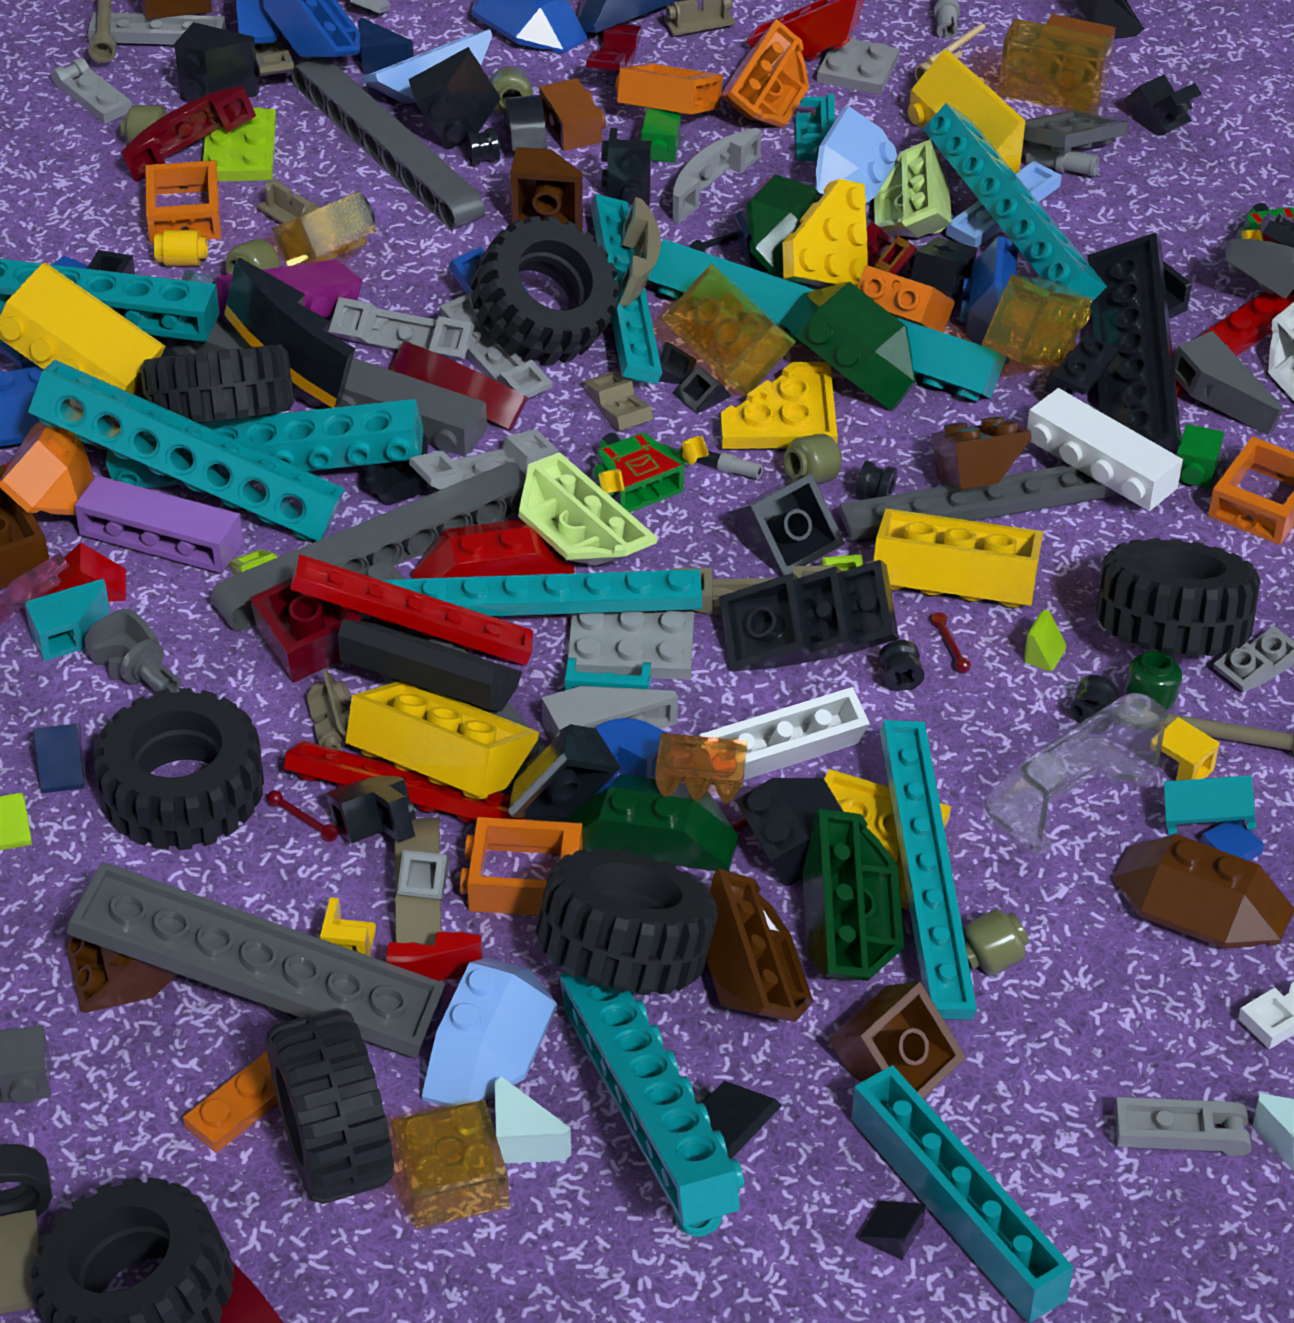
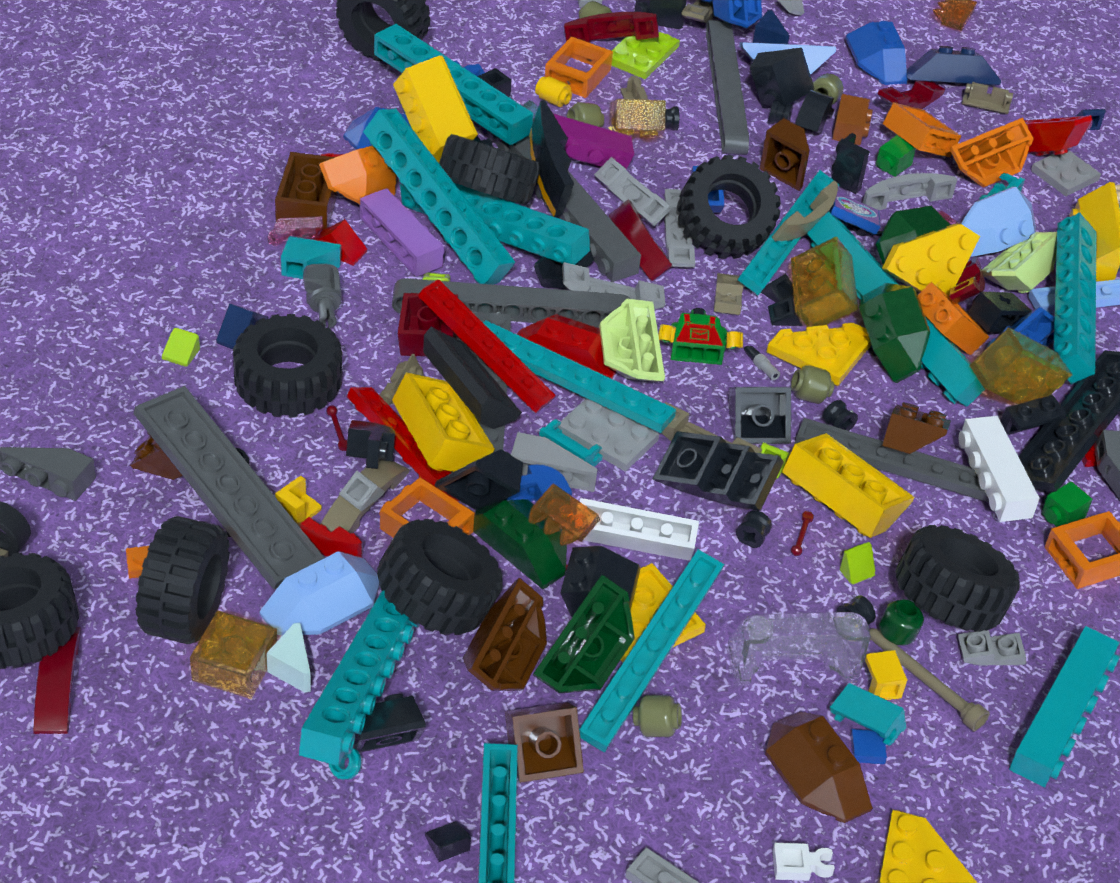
camera: 30 degrees right, 0 degrees up
none -> tile [830,192,880,234]

